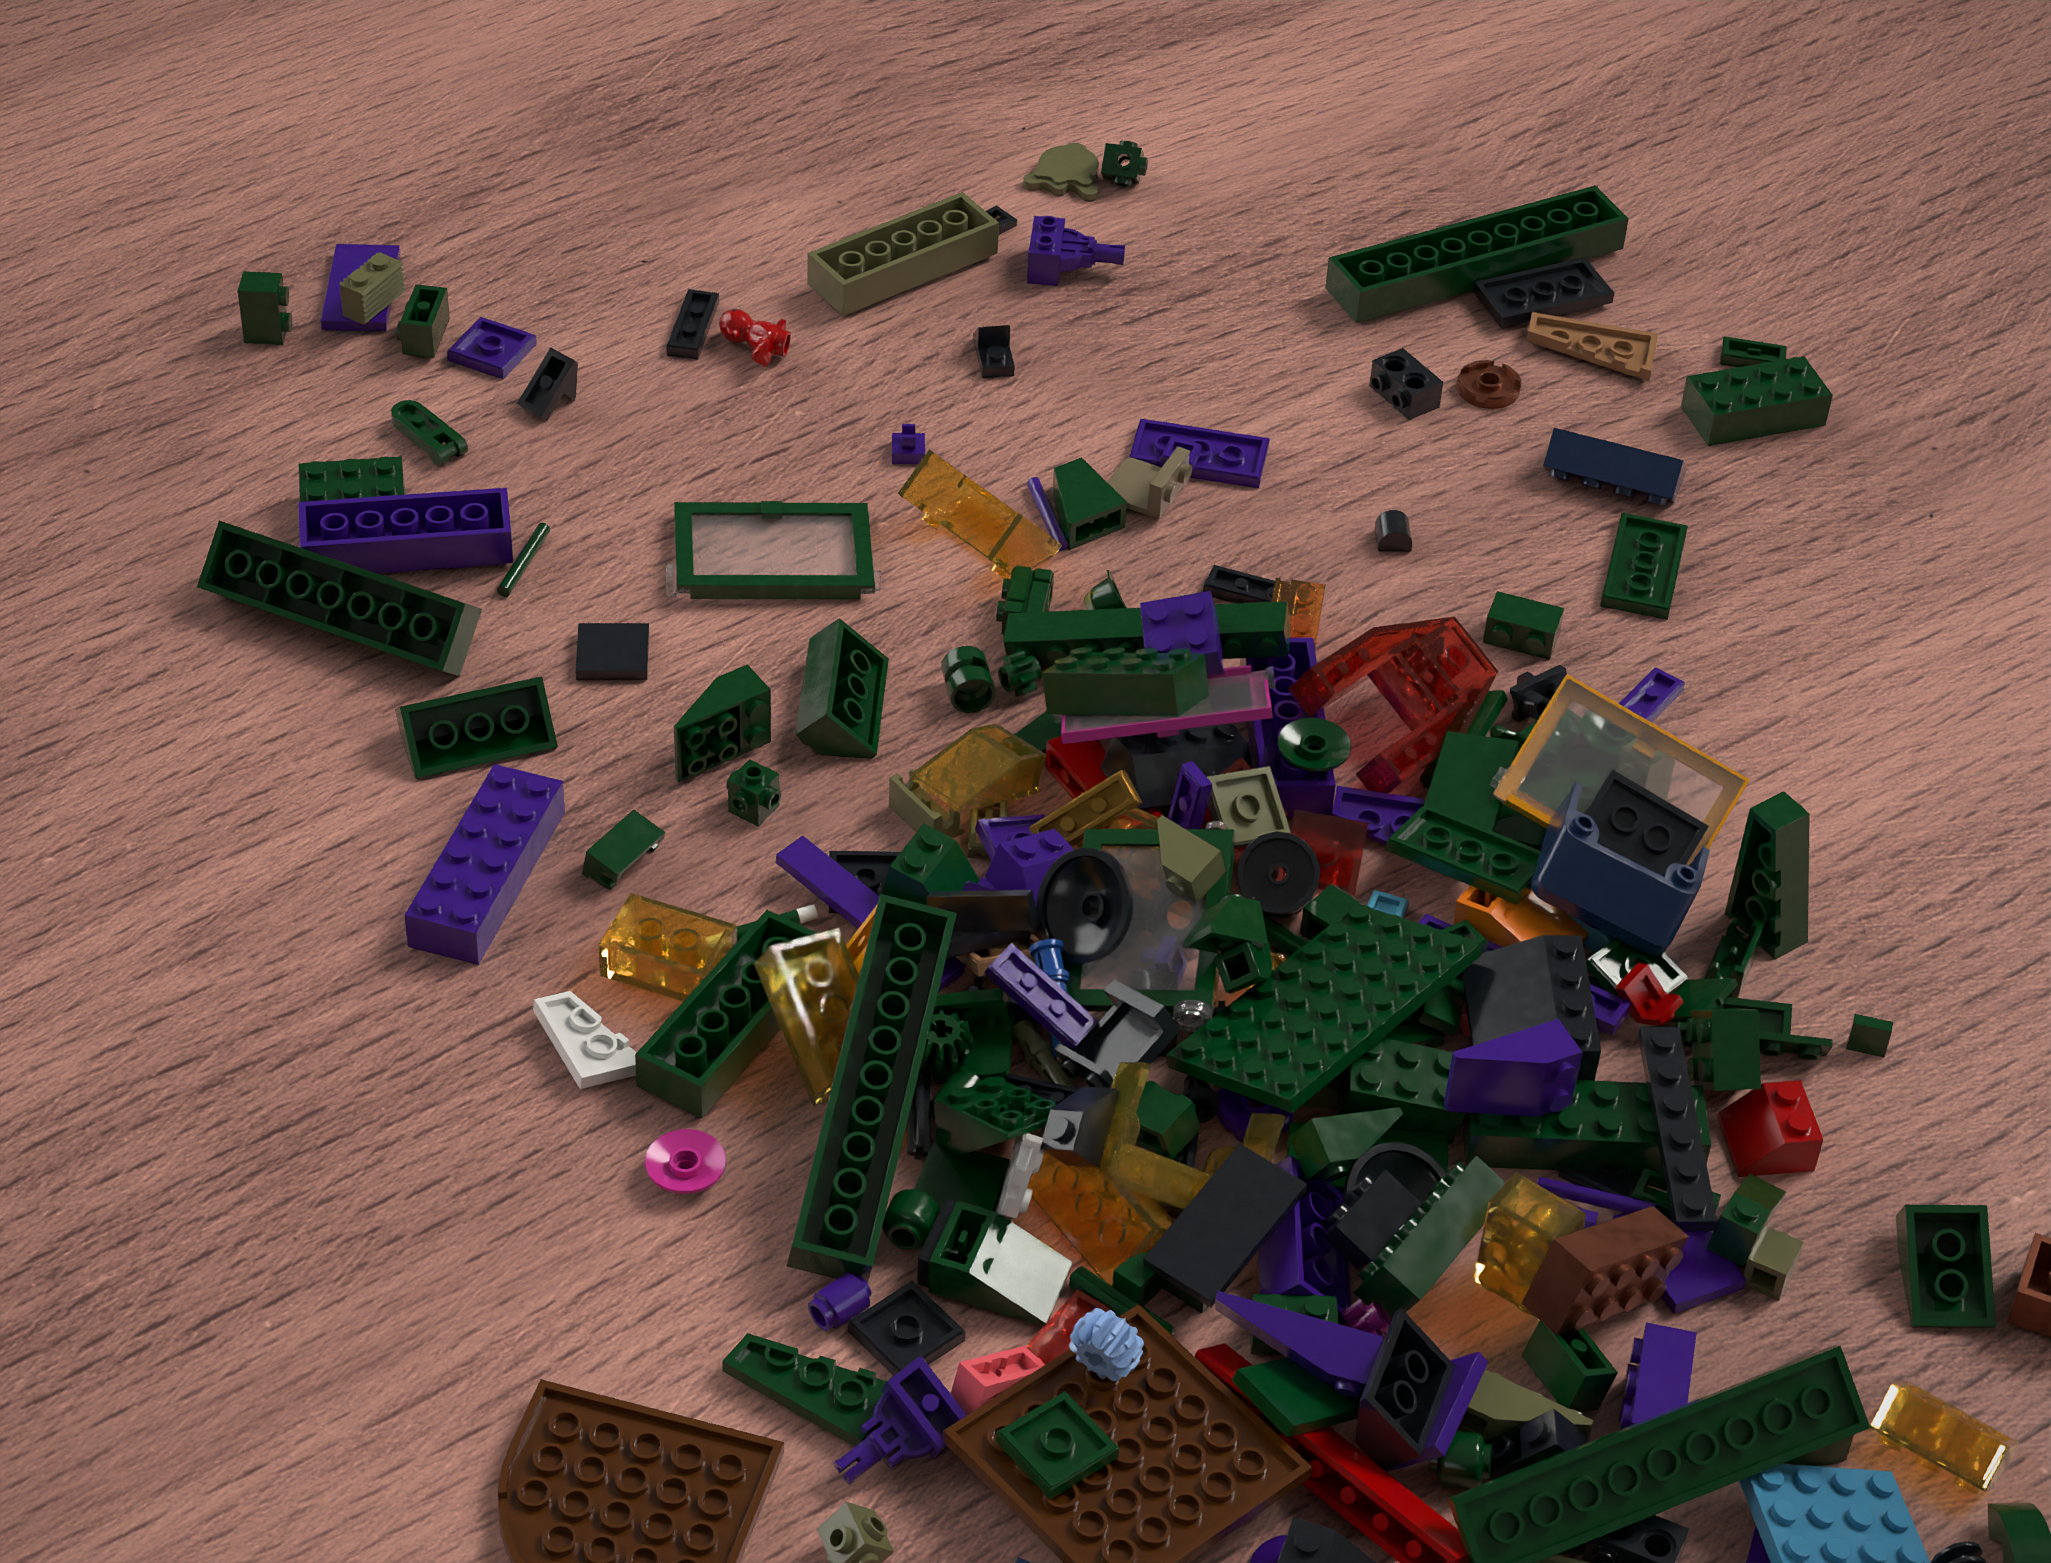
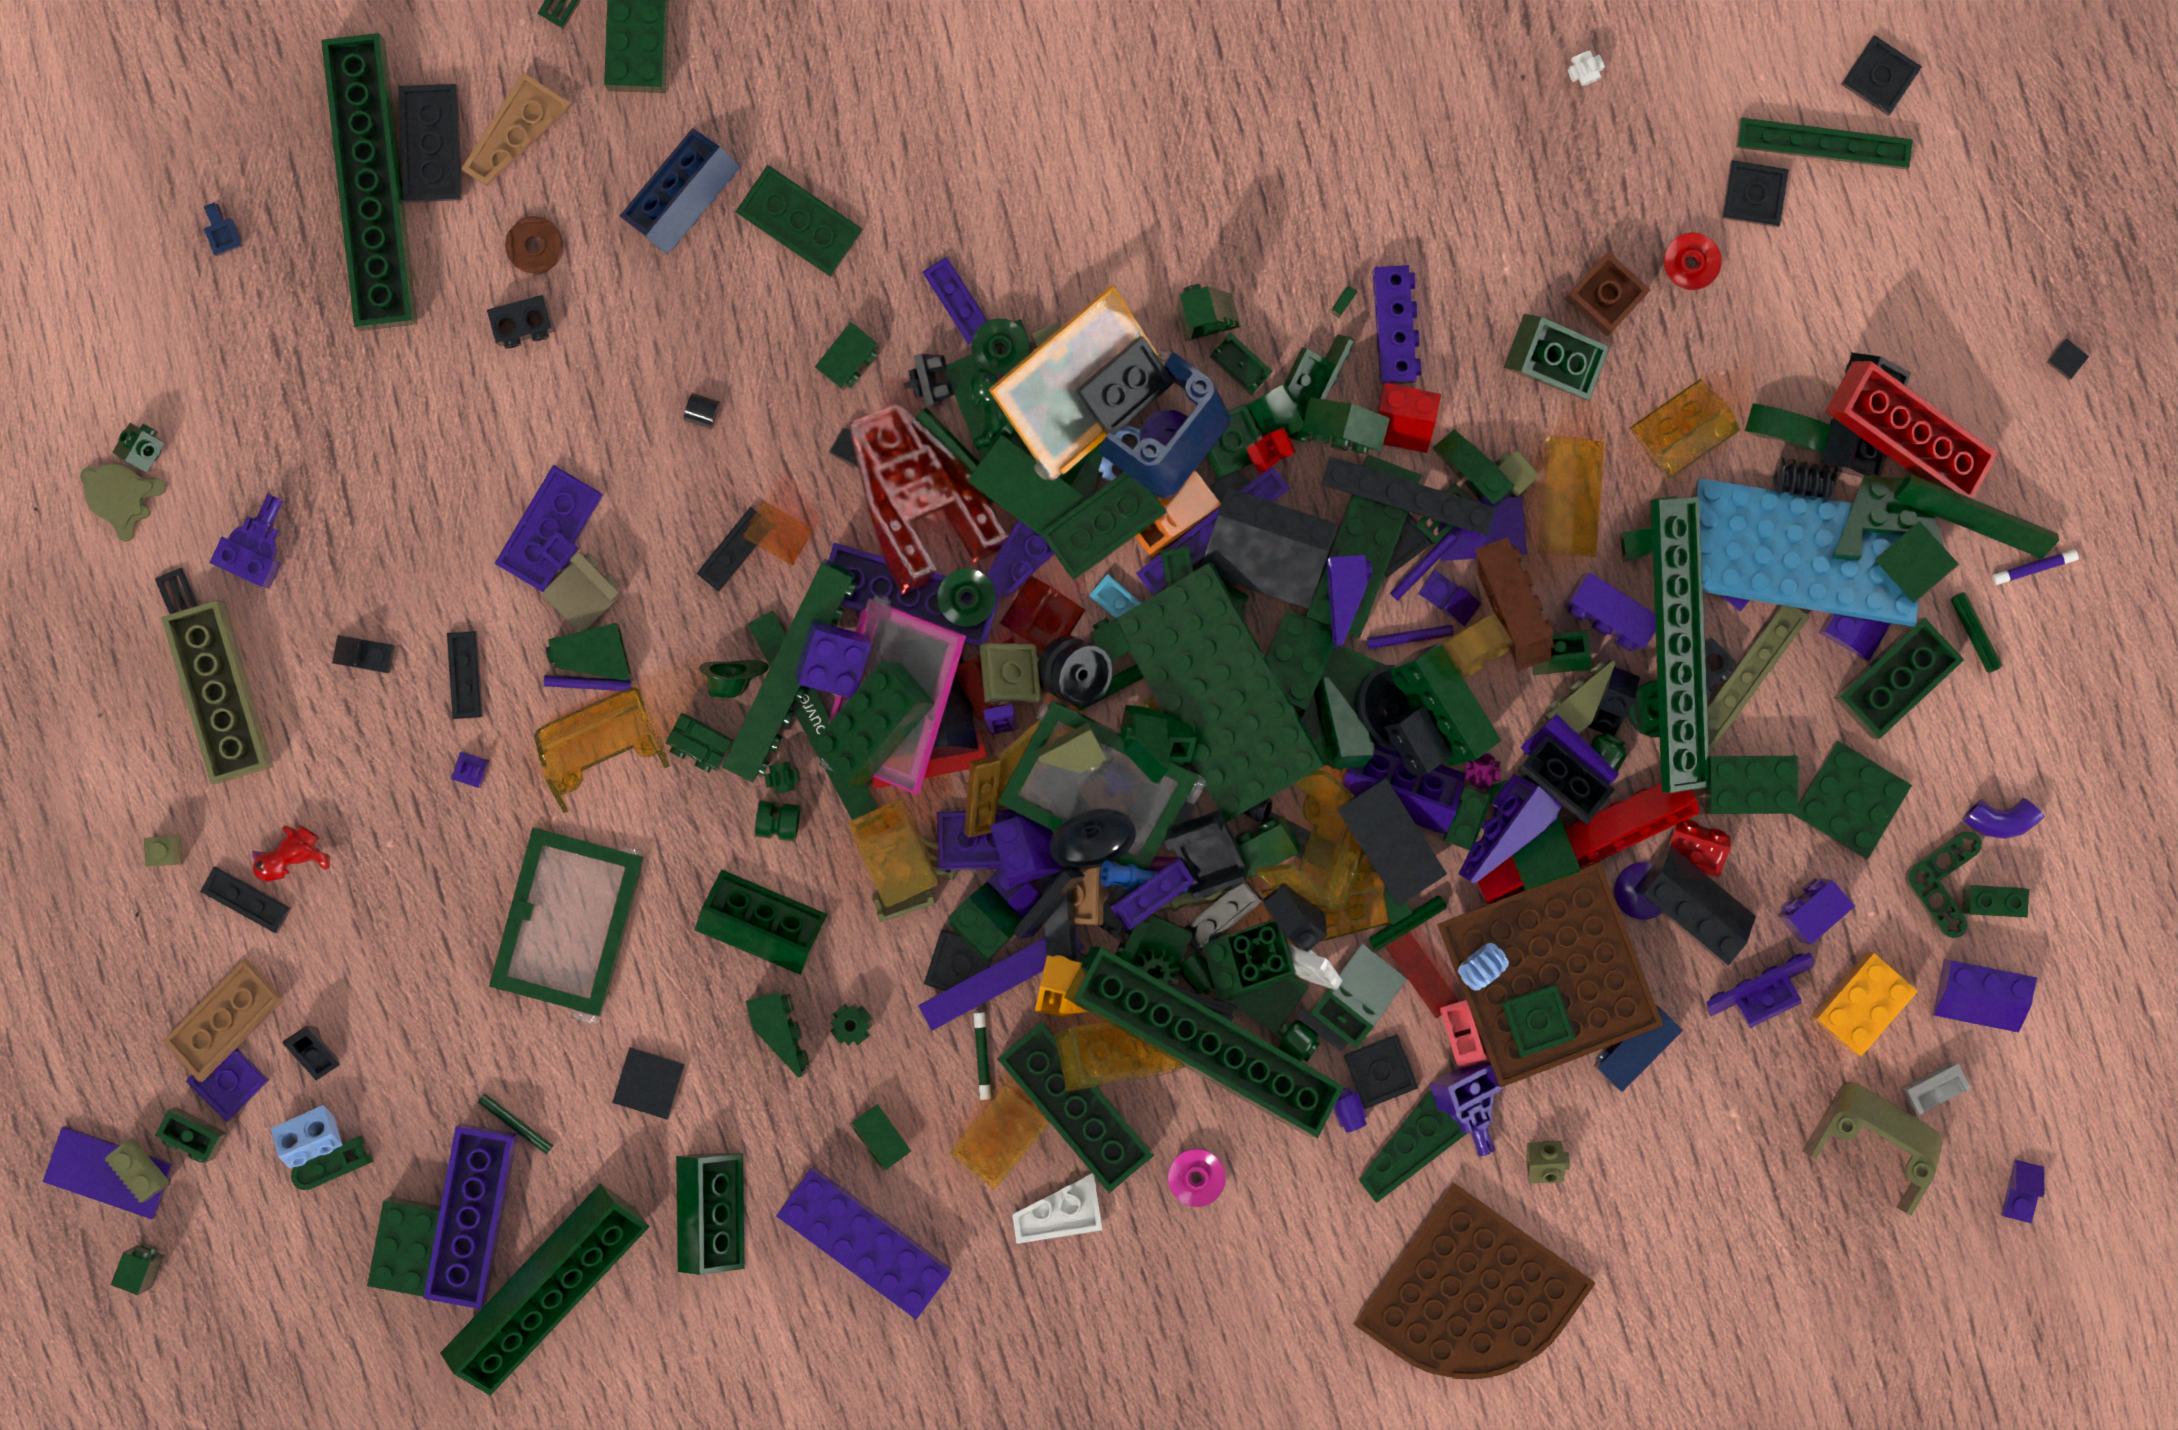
camera: 70 degrees left, 45 degrees up
none -> olive brick [144,835,183,867]
none -> medium nougat tile [163,959,284,1082]
none -> dark blue plate [203,202,243,256]
none -> light blue brick [270,1105,342,1169]
none -> black tile [447,631,483,719]
none -> dark purple brick [1372,265,1421,385]
none -> clear yellow slope [1538,436,1604,557]

